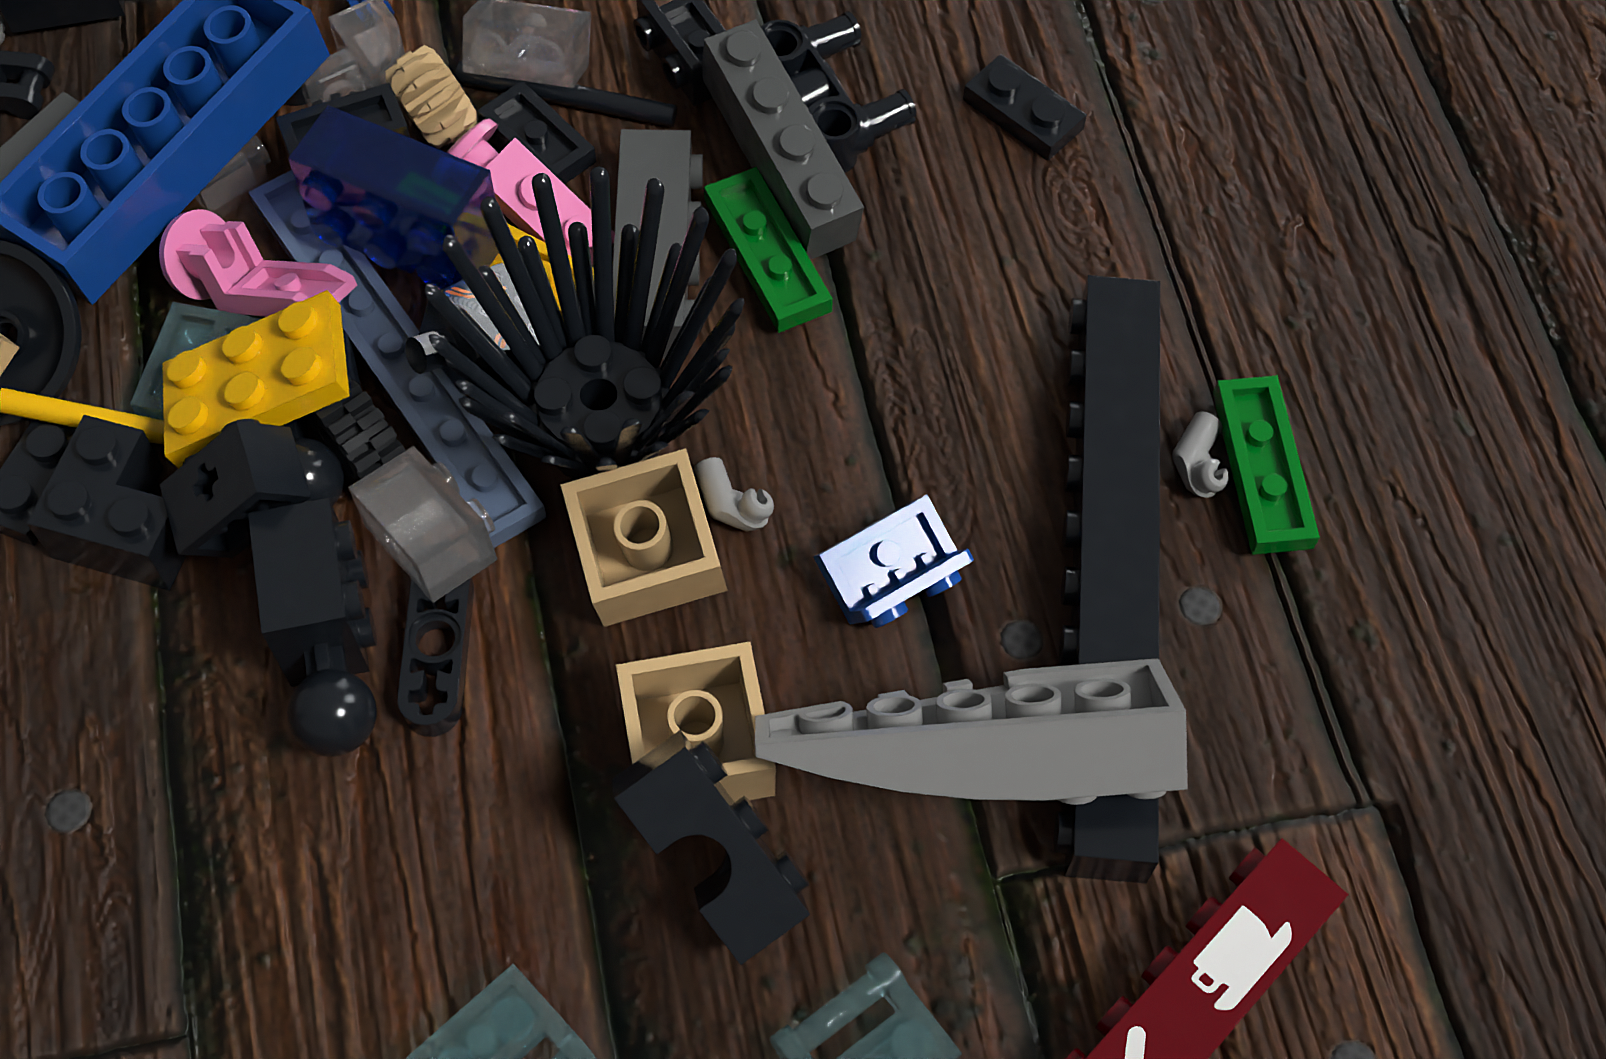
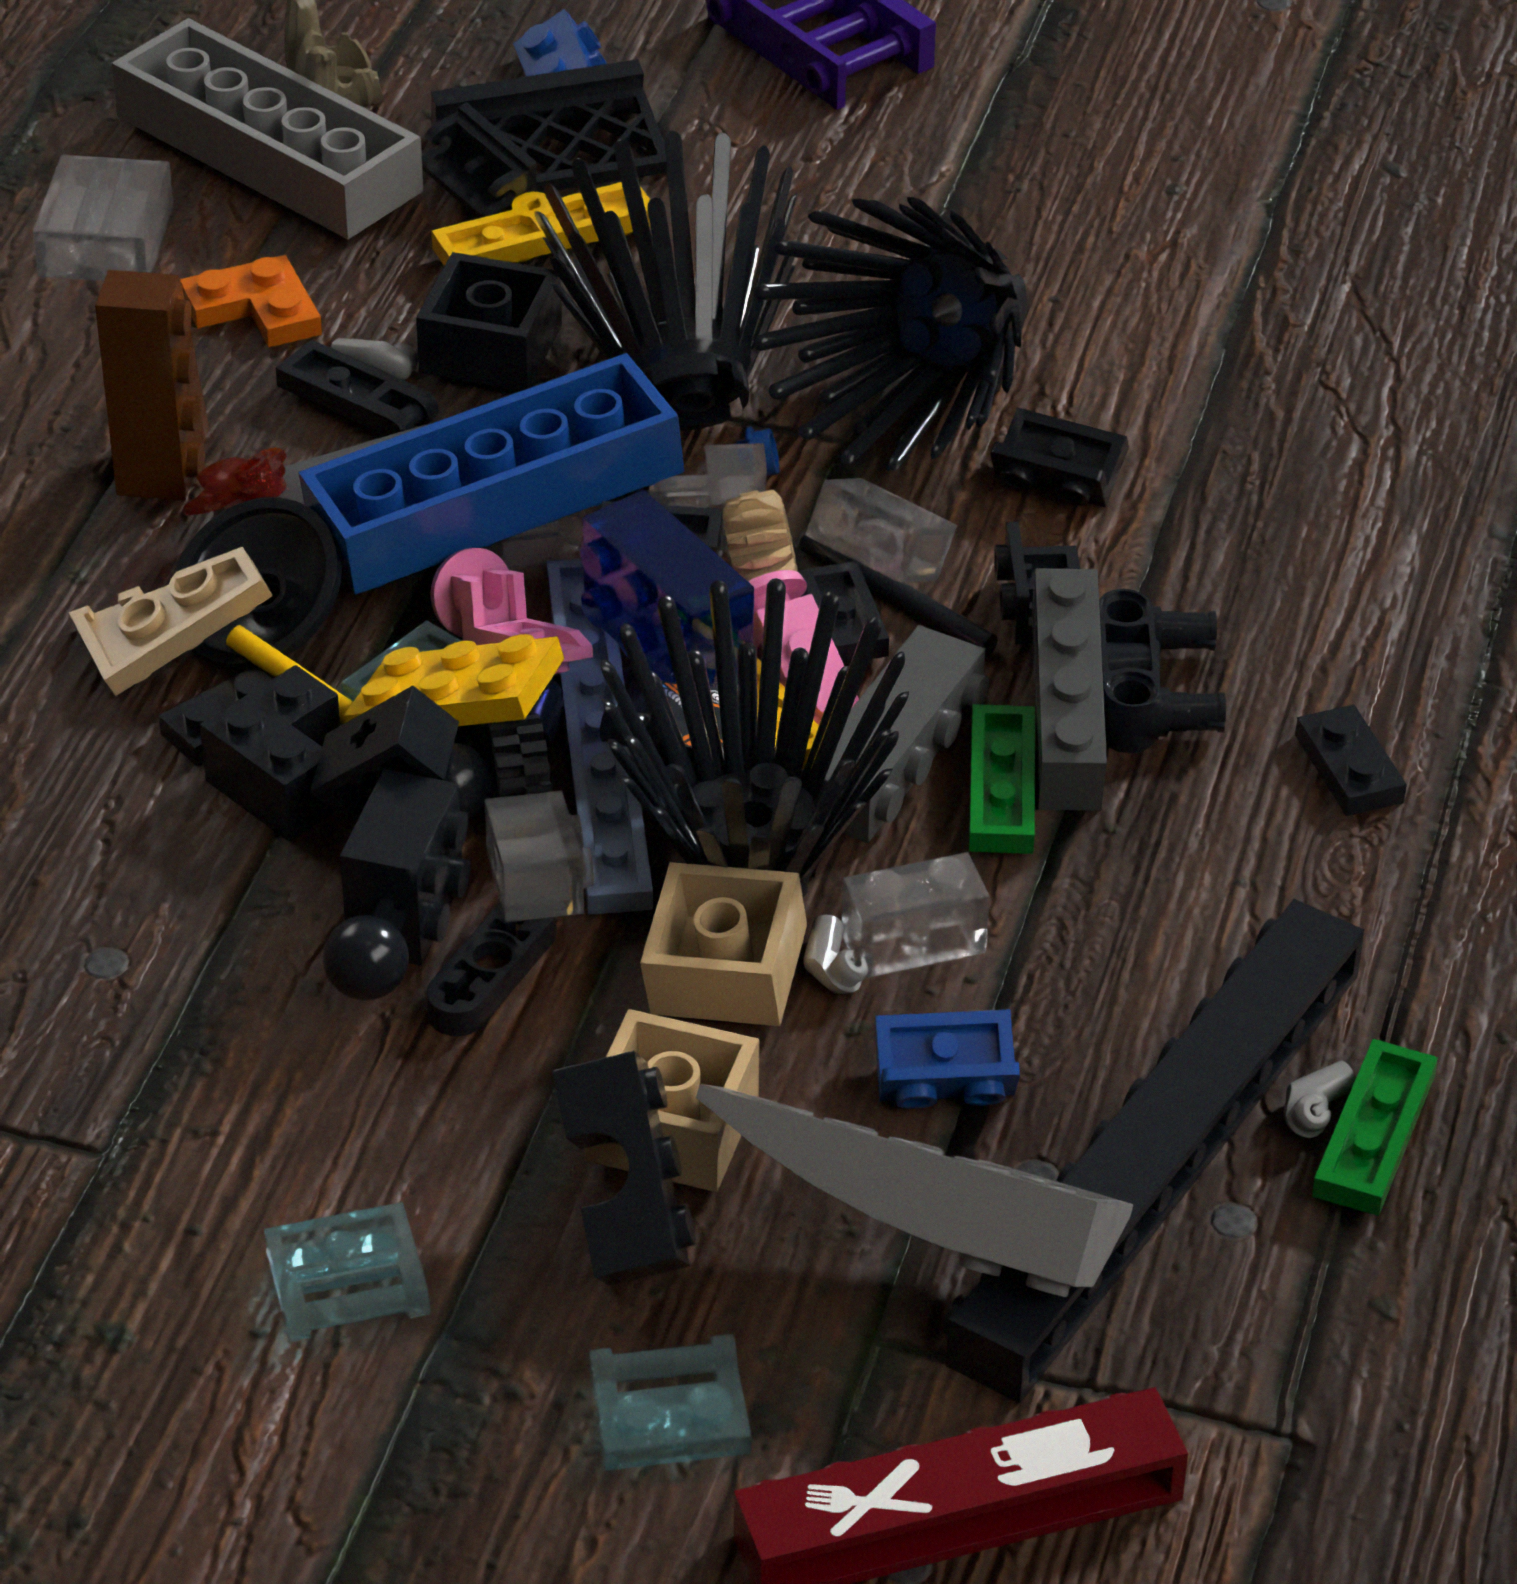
camera: 30 degrees right, 20 degrees down
none -> clear brick [842,852,990,978]

